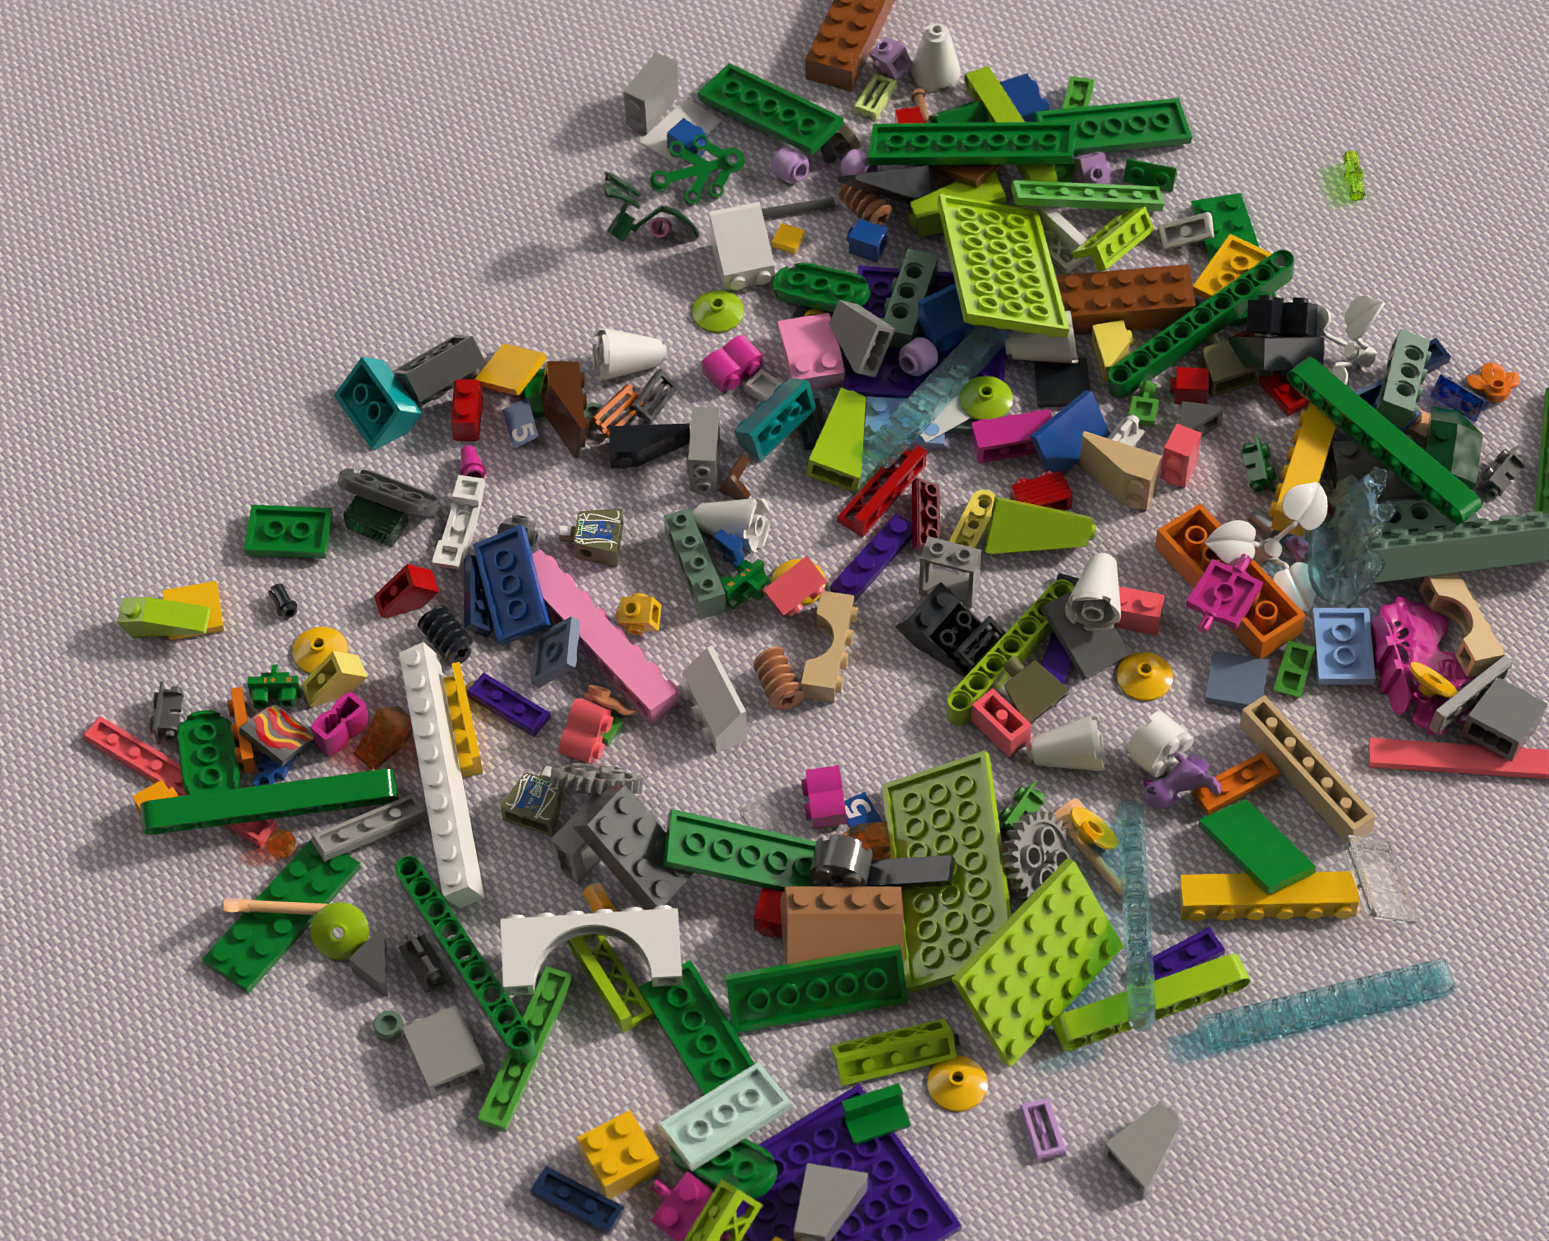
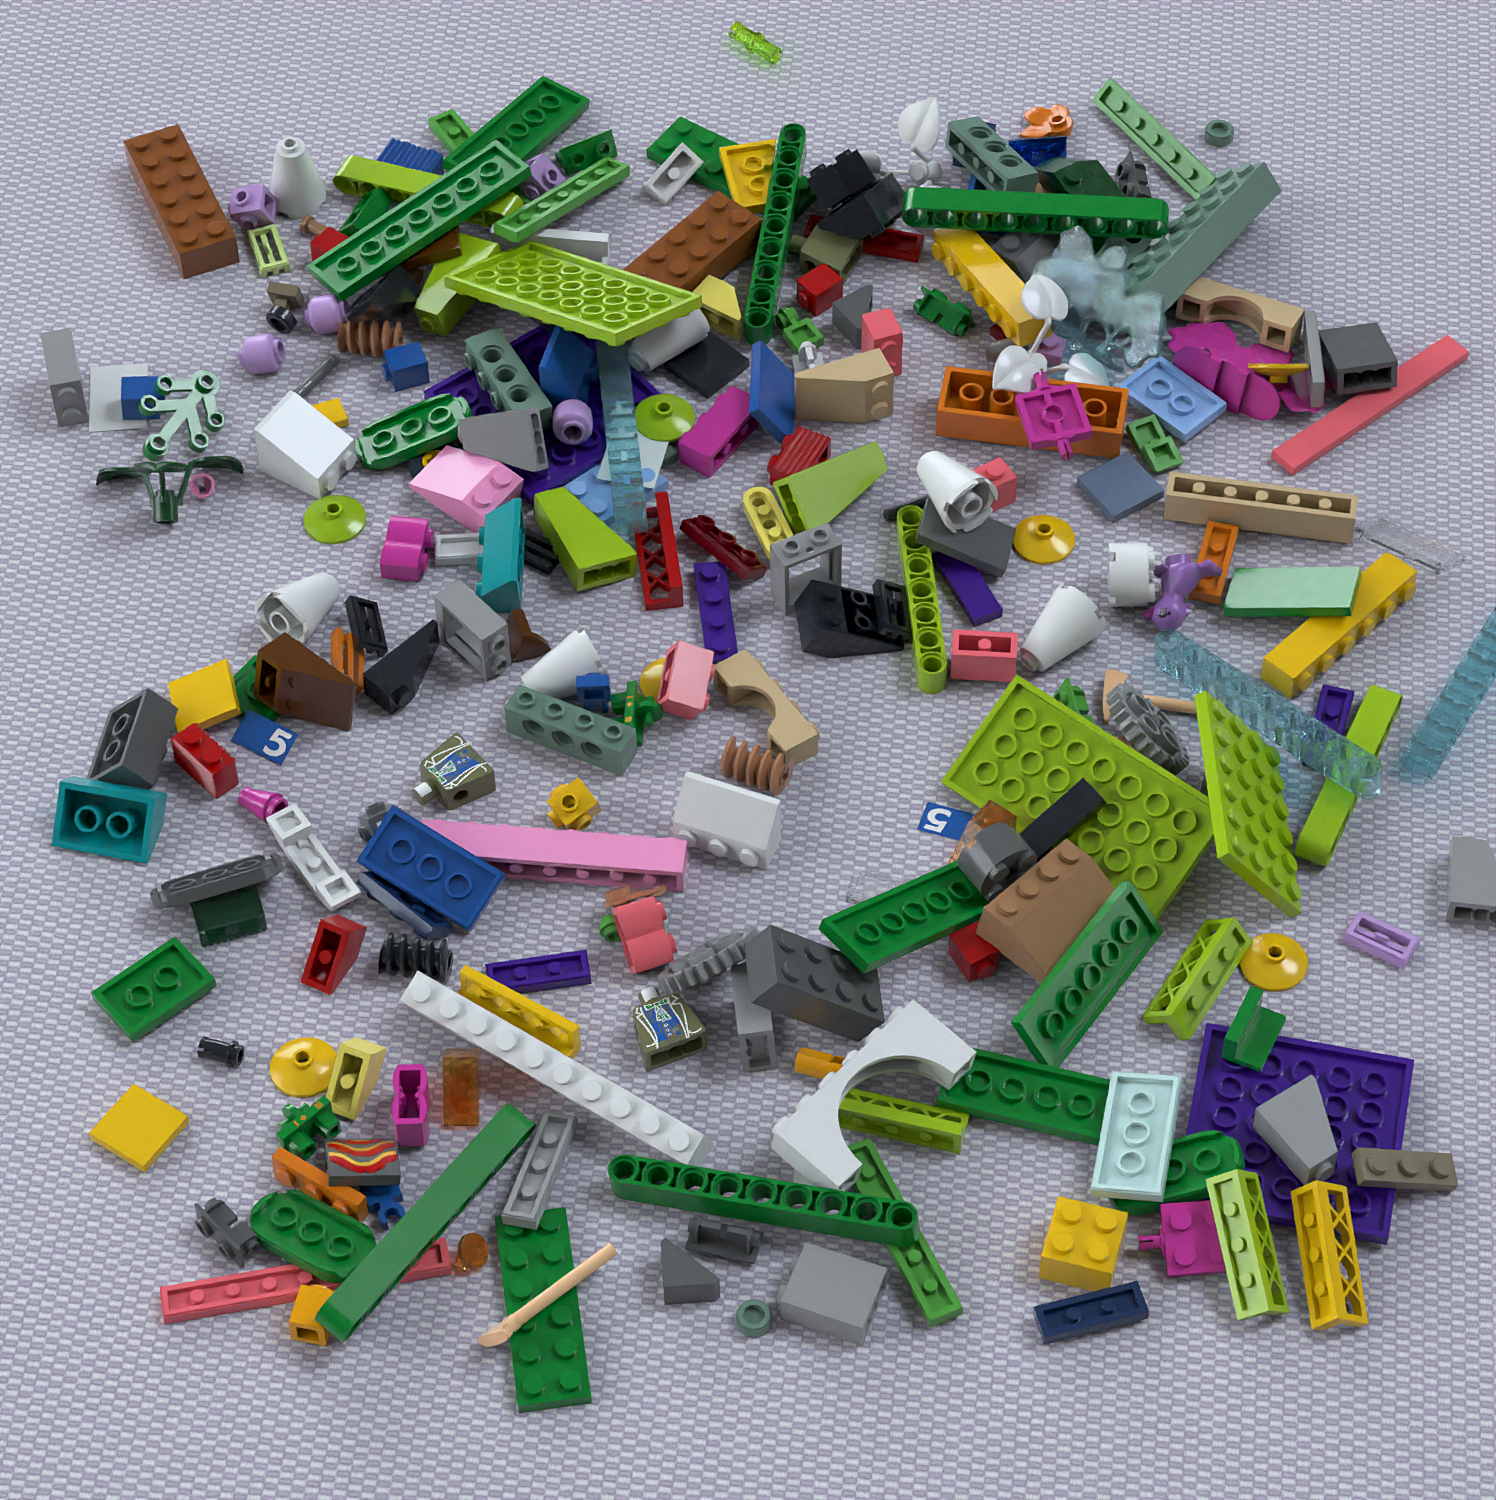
camera: 45 degrees left, 5 degrees down
lime slope [117,597,211,638] -> none
lime dish [311,902,369,961] -> none
sand blue plate [531,616,580,688] -> none
green plate [697,63,844,155] -> none
dark pink brick [801,765,847,829] -> none
olive torso [1003,656,1069,724] -> none
yellow dish [1070,806,1118,850] -> none
lime fence [1072,207,1155,272] -> none

